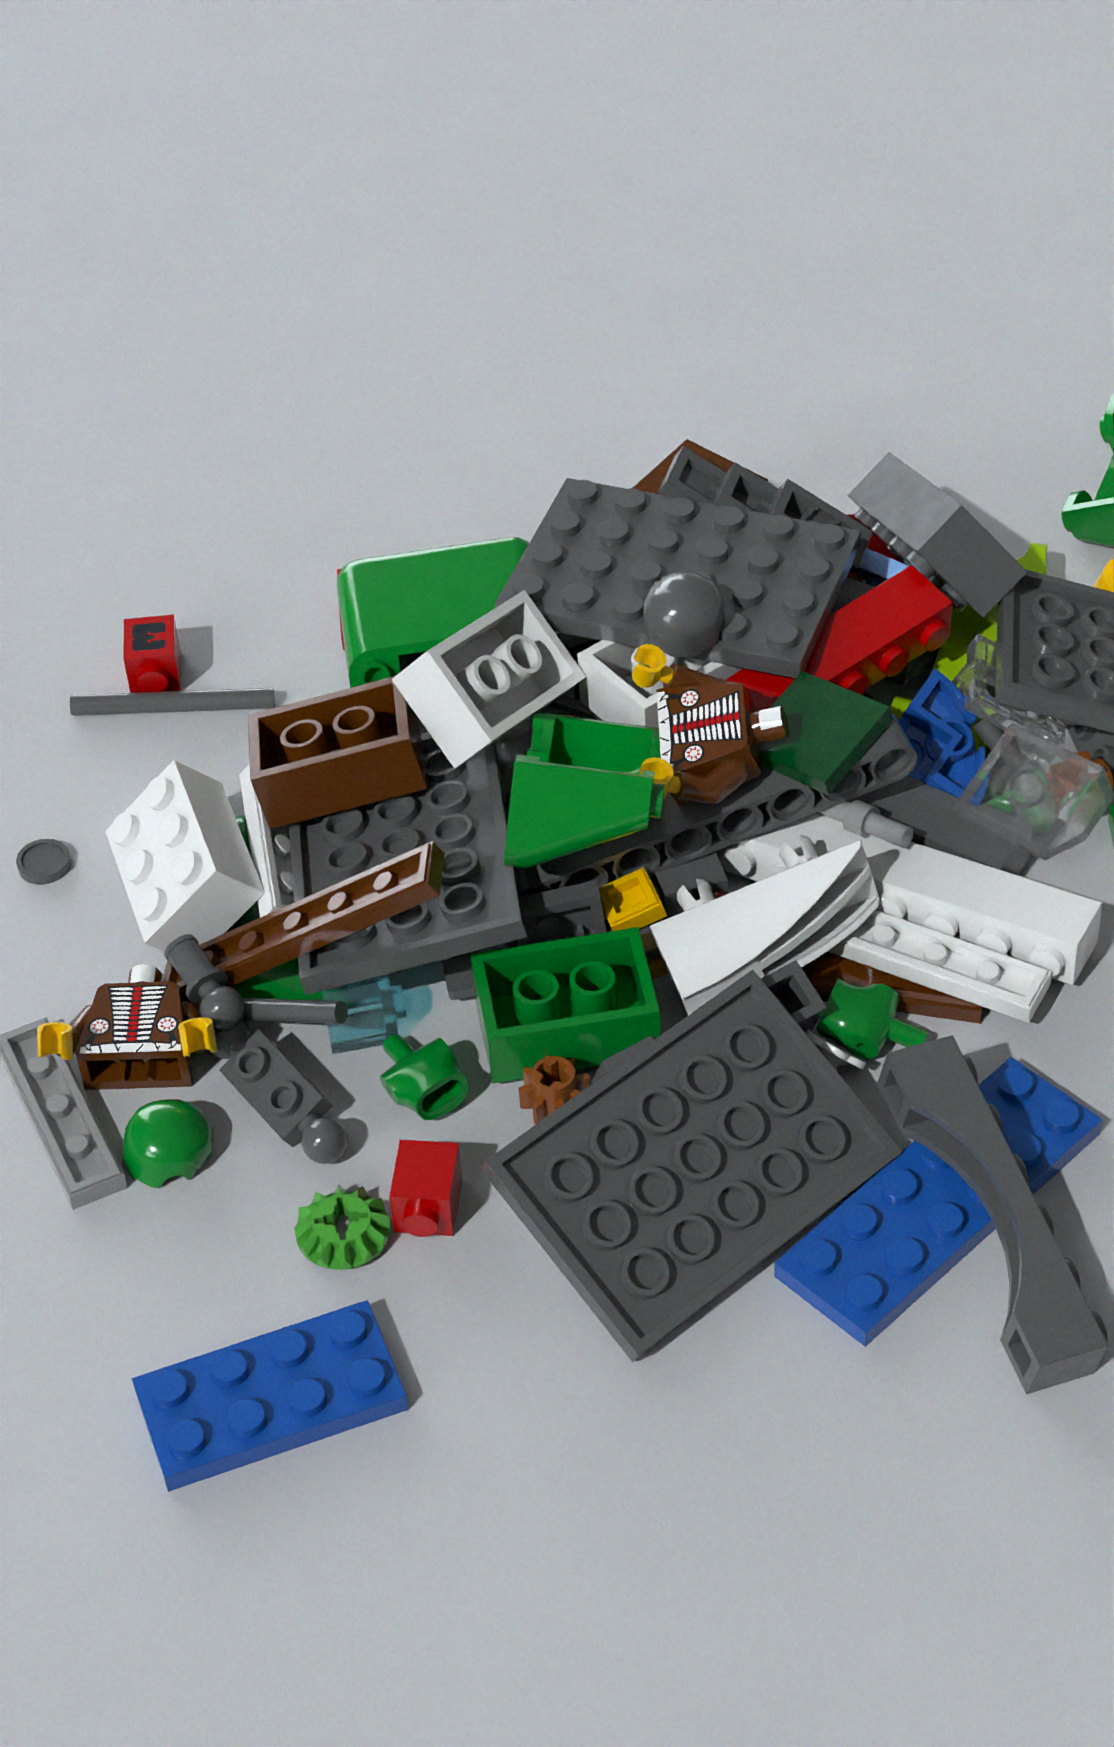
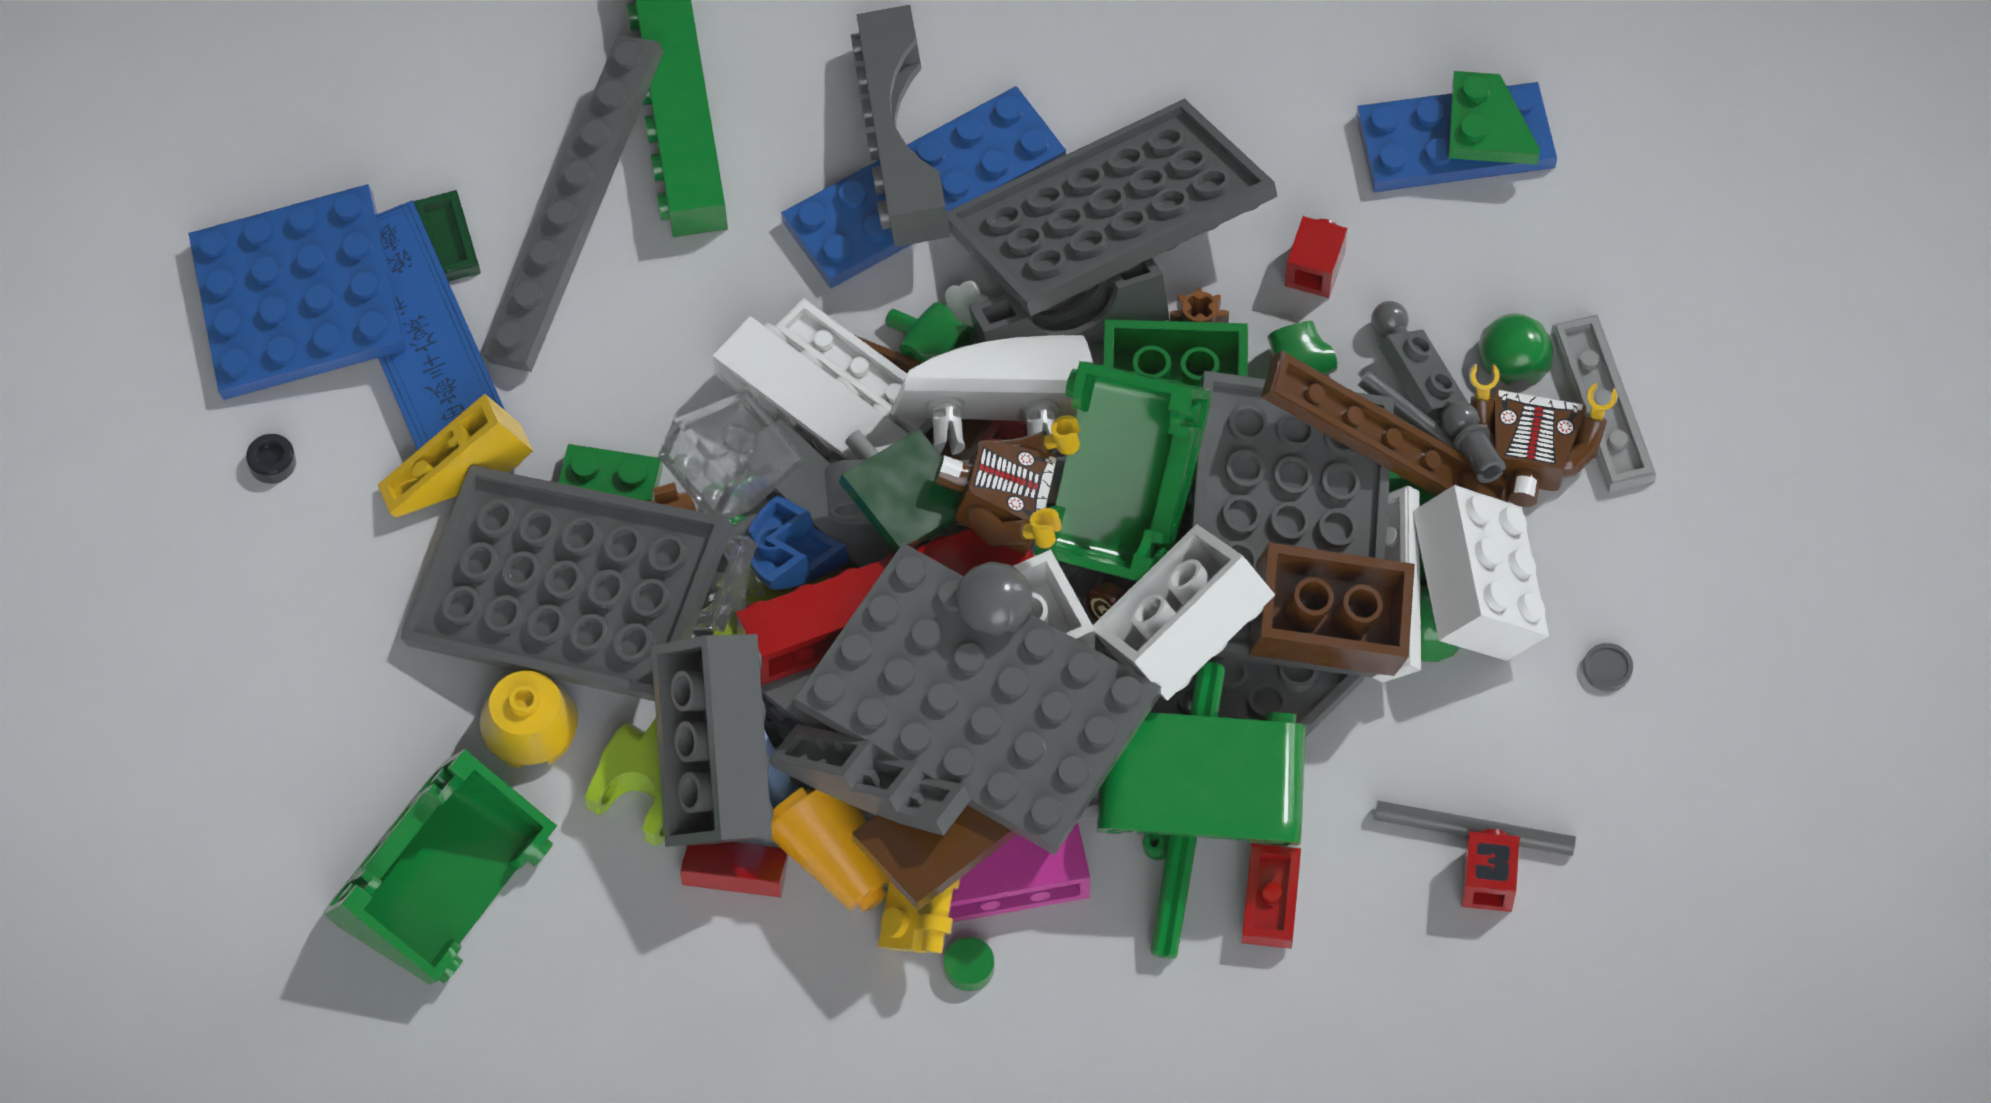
camera: 170 degrees left, 15 degrees up
bright green gear [294,1184,391,1270] -> none
none -> green wing [1448,71,1540,165]

